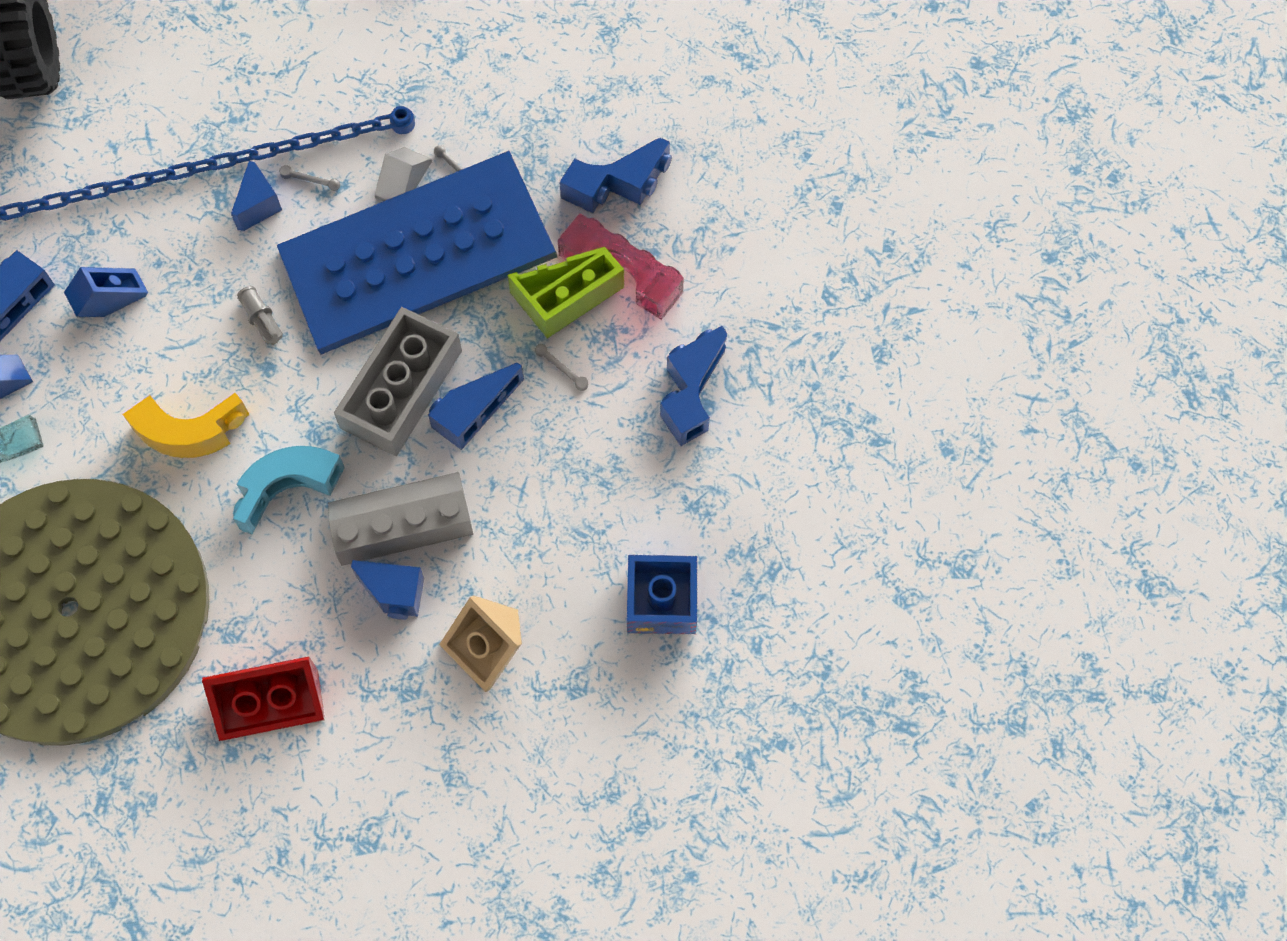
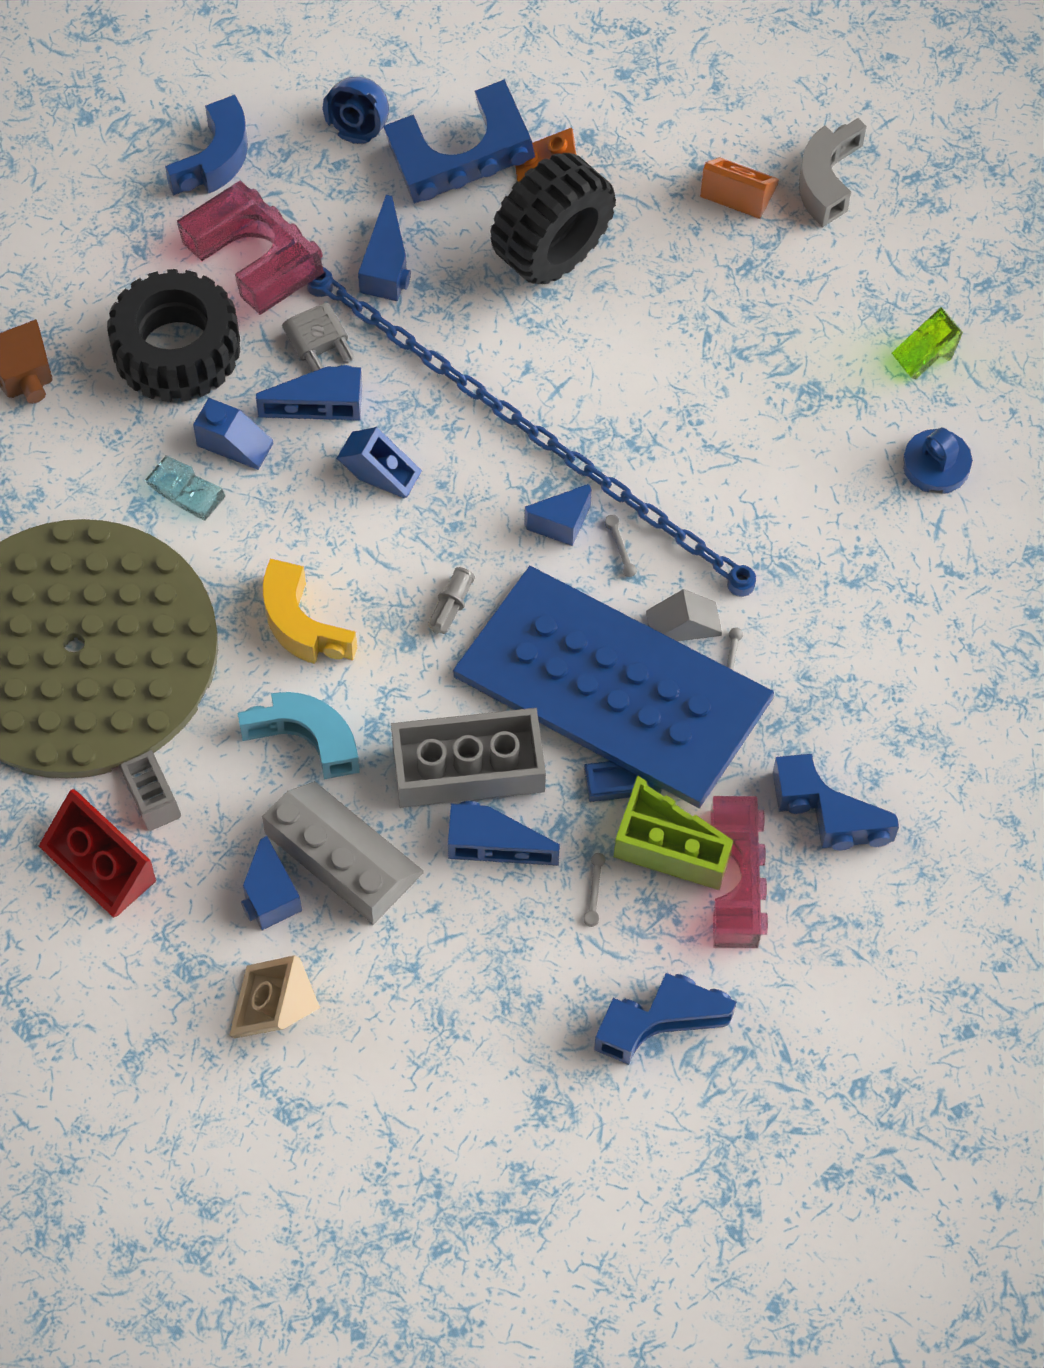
camera: 55 degrees right, 5 degrees down
blue brick [627,555,697,634] -> none
none -> light grey slope [119,750,181,831]
none -> blue tile [584,761,662,802]

